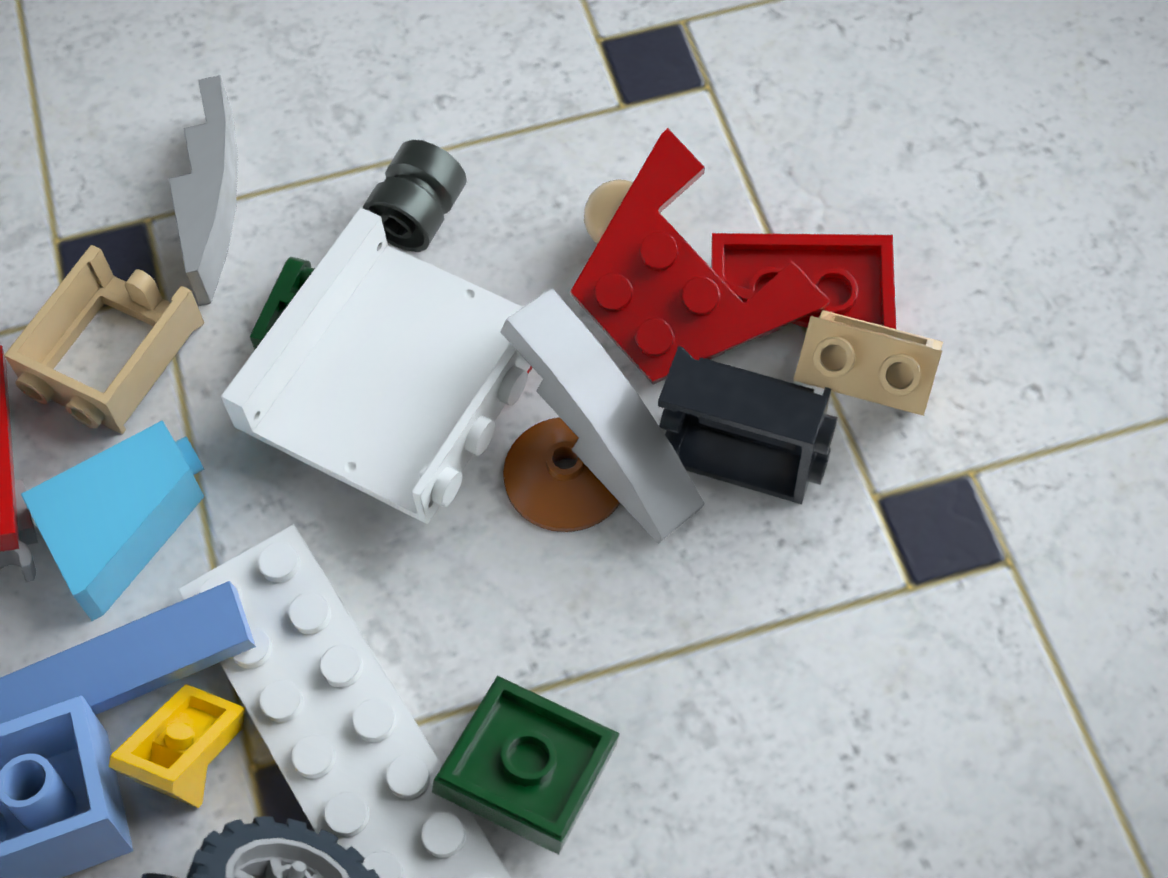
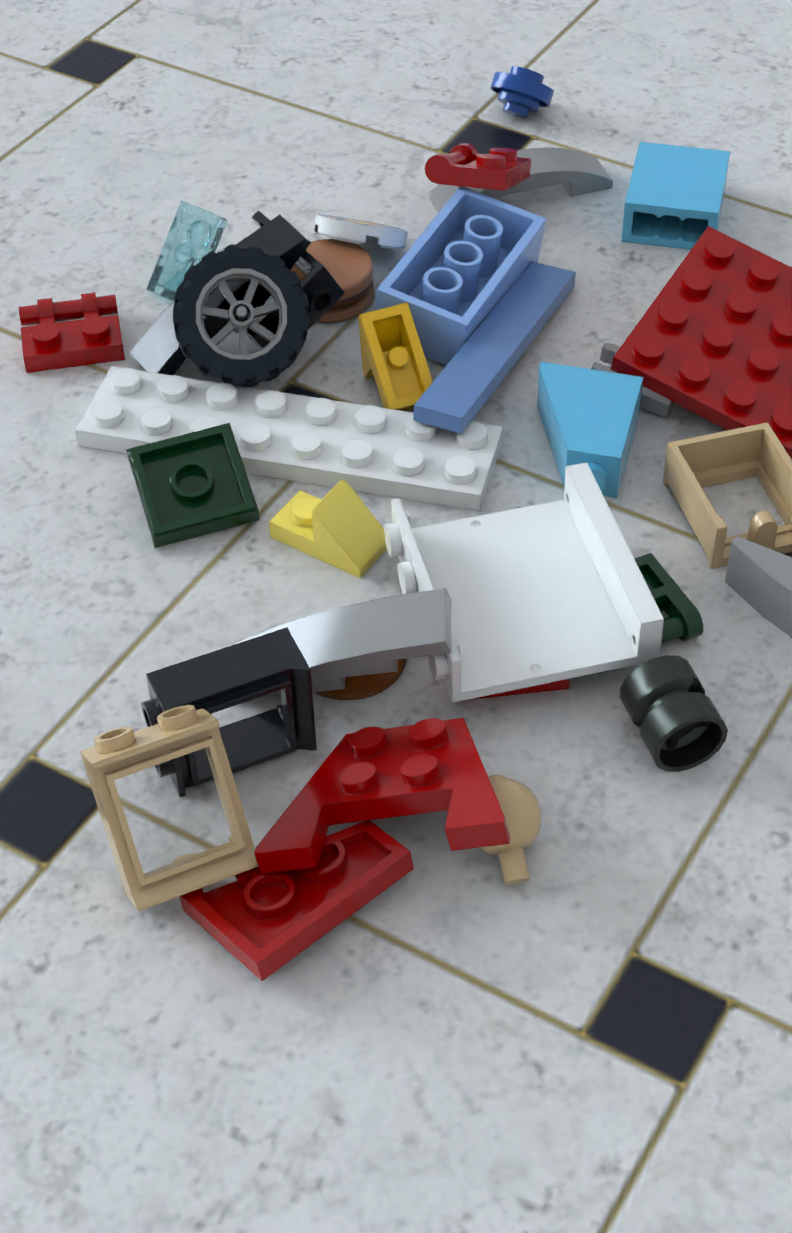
camera: 135 degrees right, 15 degrees down
none -> light yellow slope [269,480,387,578]

